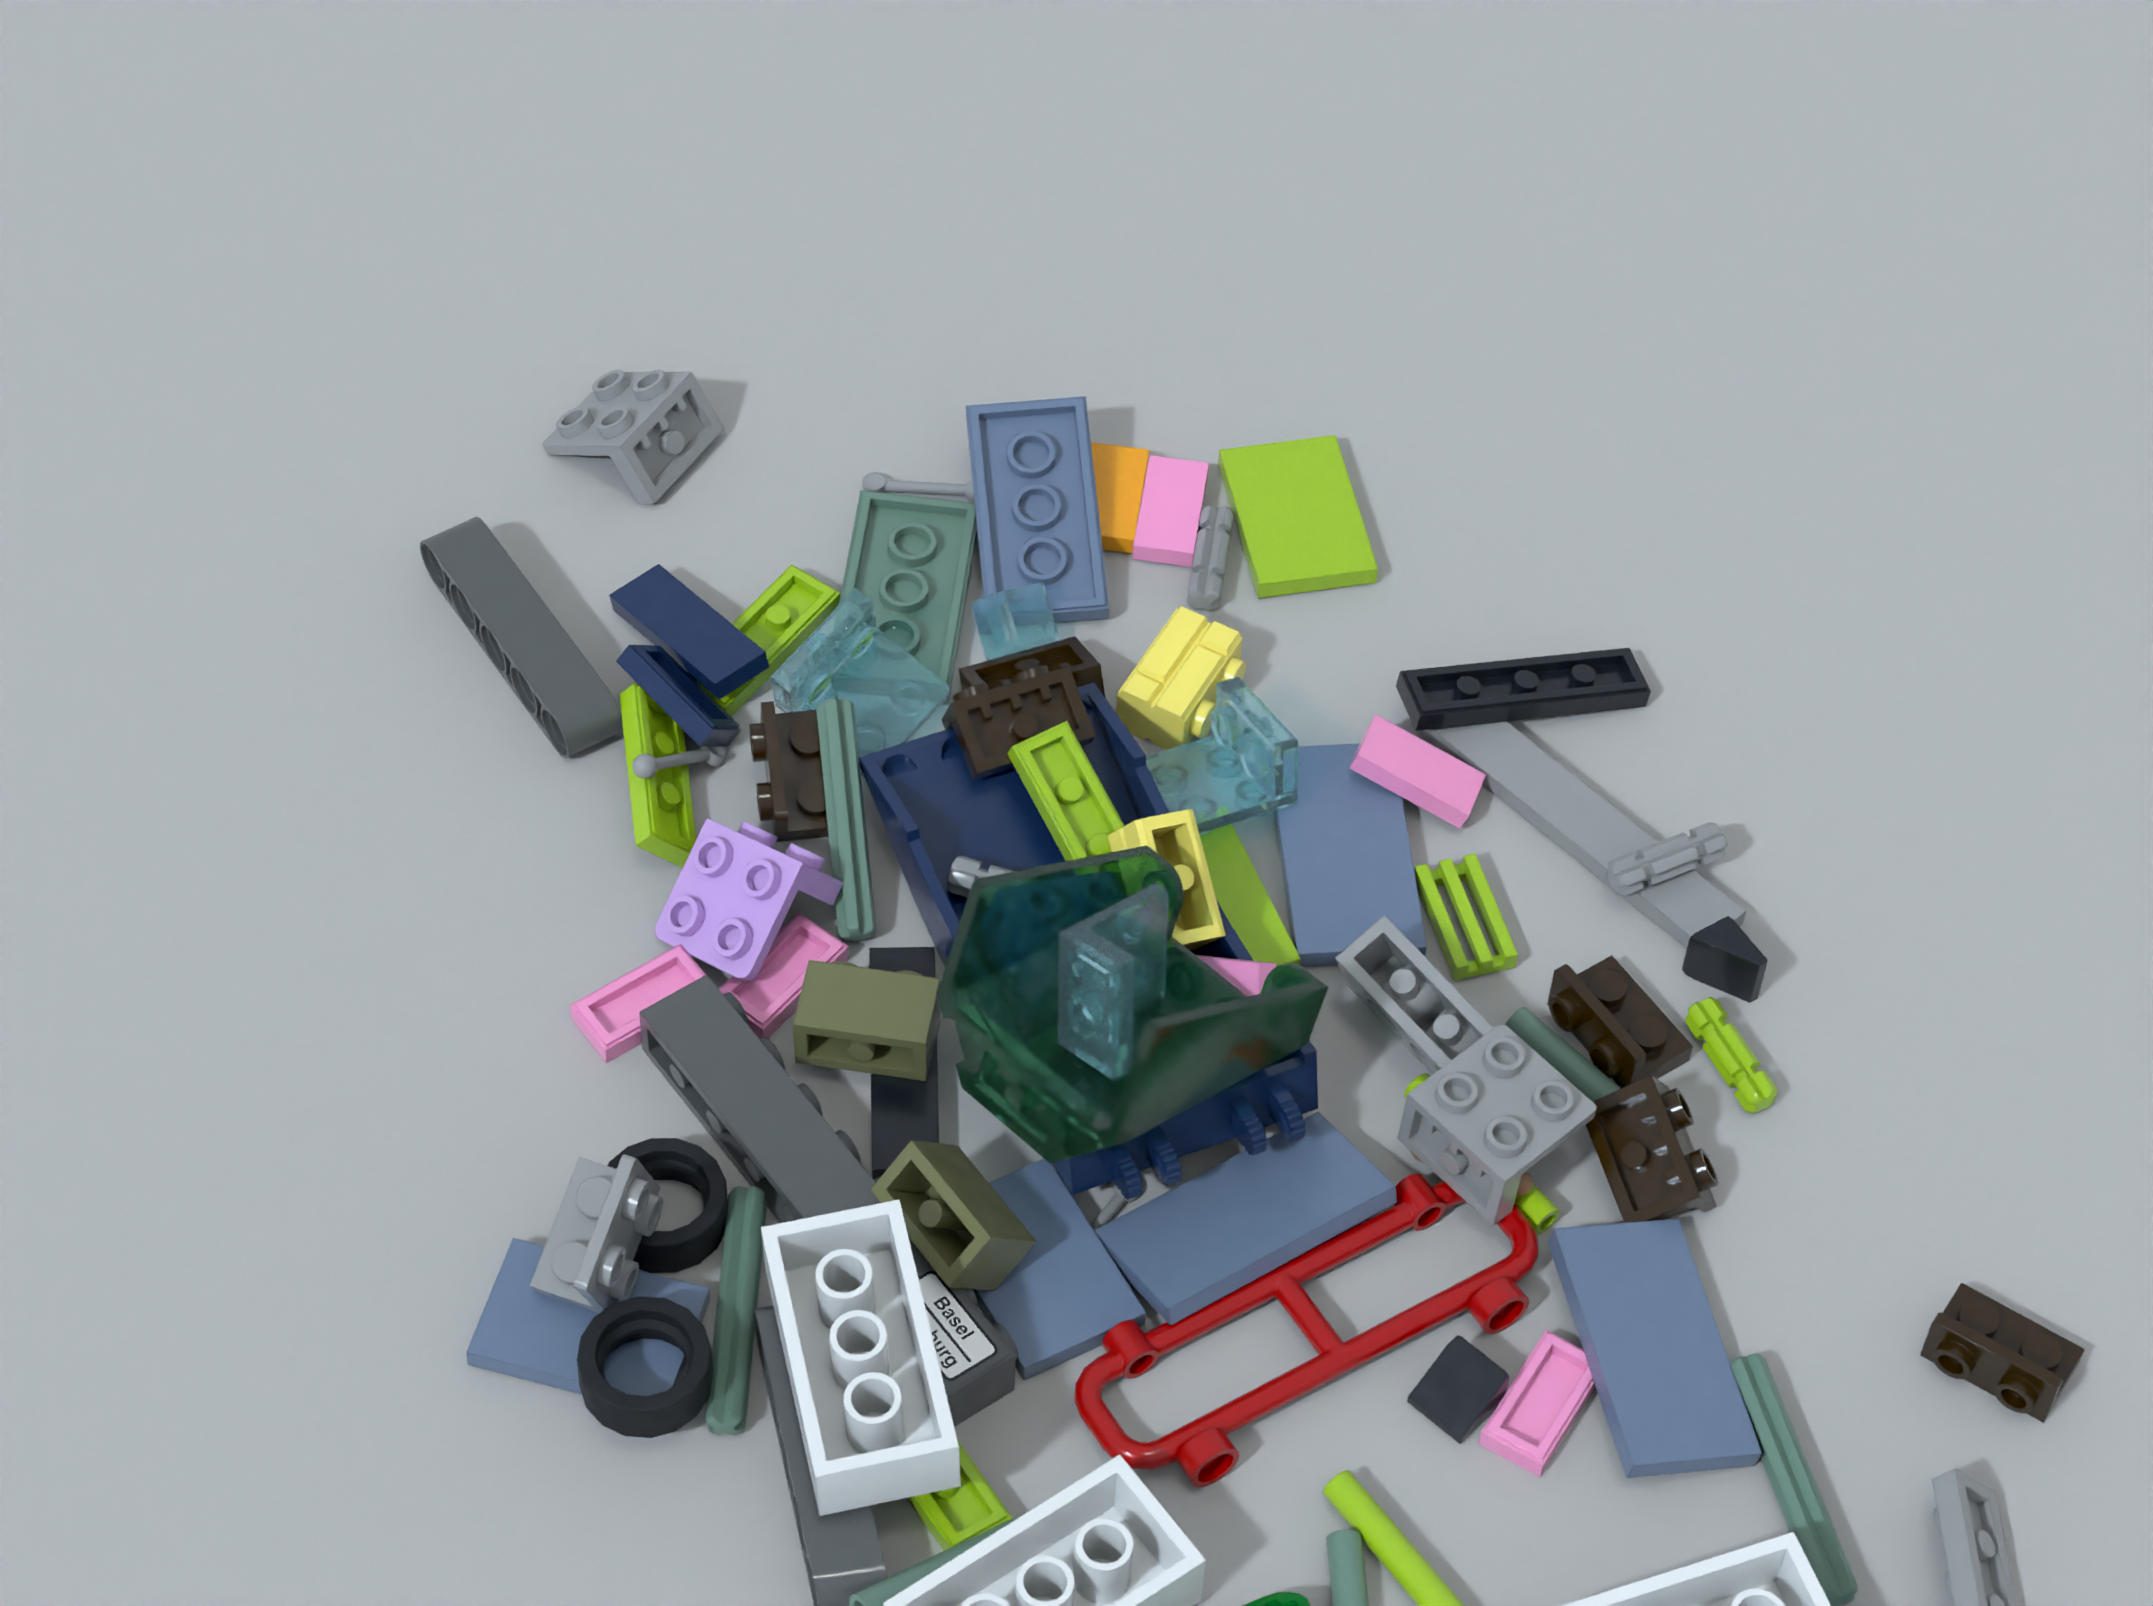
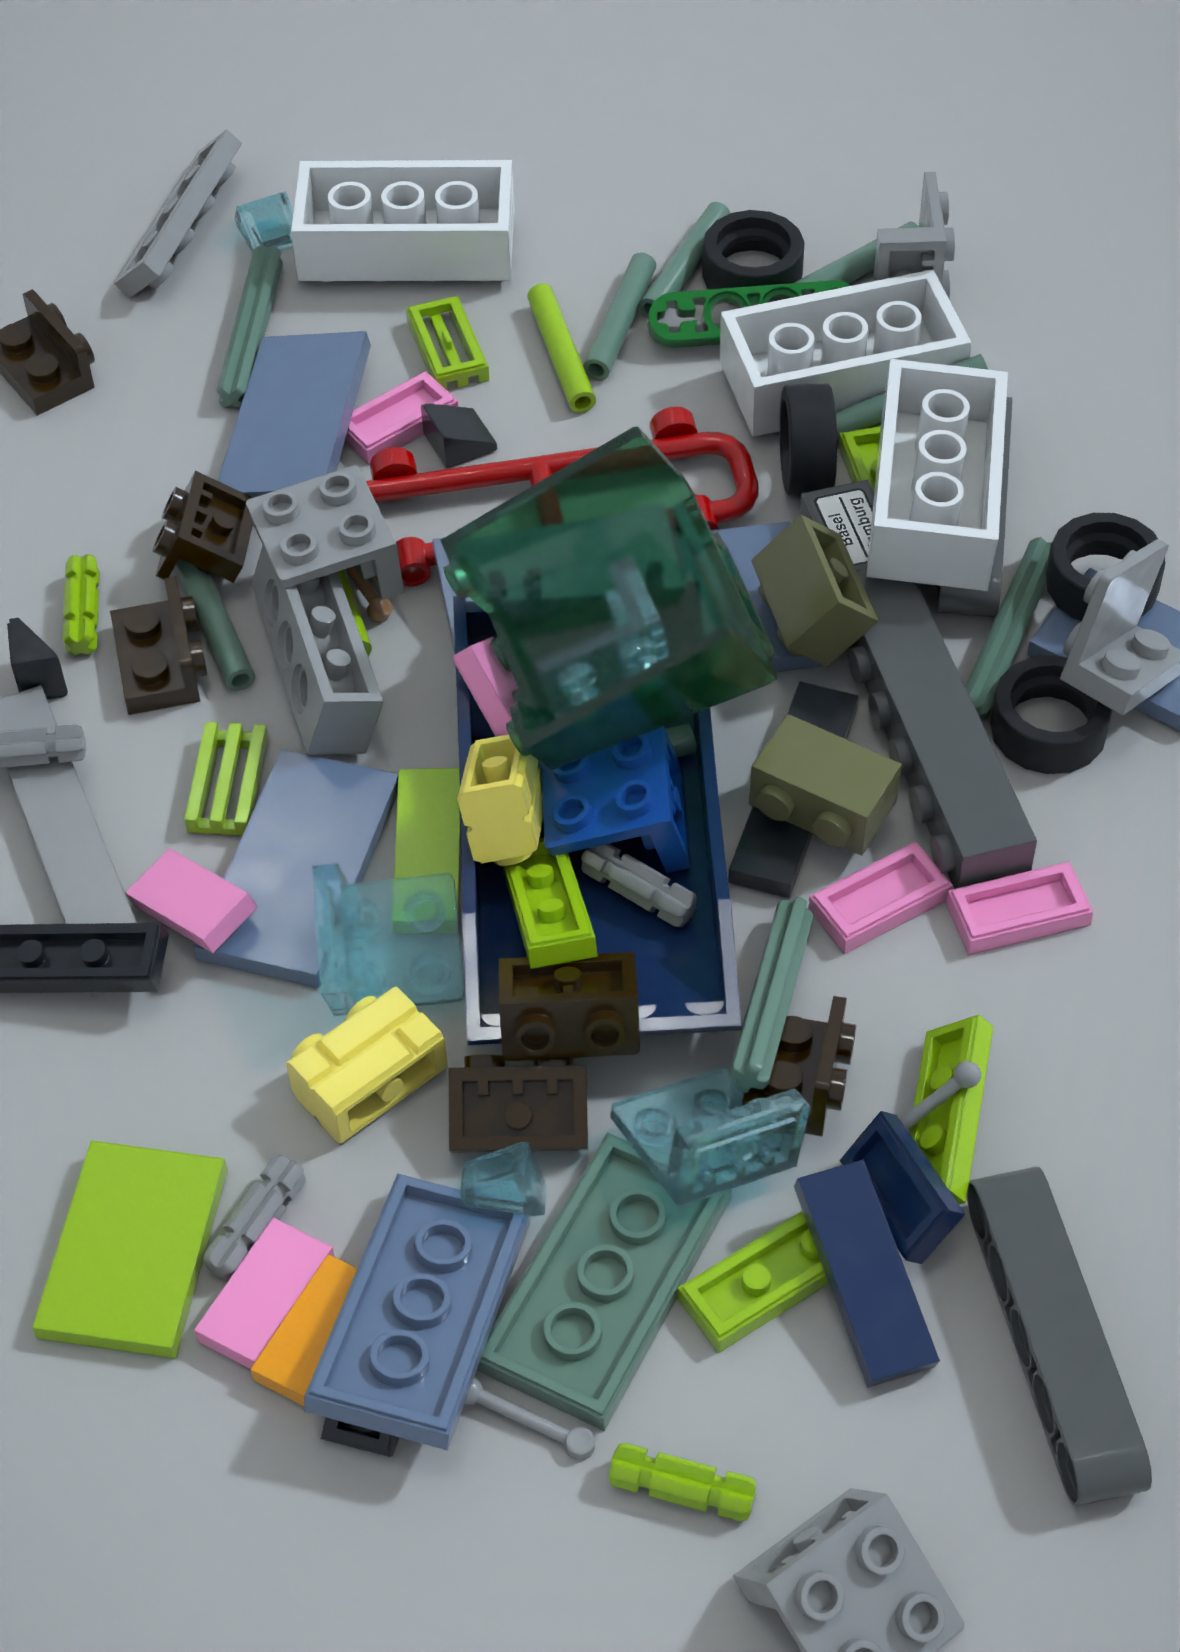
camera: 155 degrees left, 0 degrees up
lavender bracket [655,818,843,981] -> none
none -> lime tile [406,296,490,390]
none -> lime axle [609,1442,757,1522]
none -> black tyre [780,383,837,495]

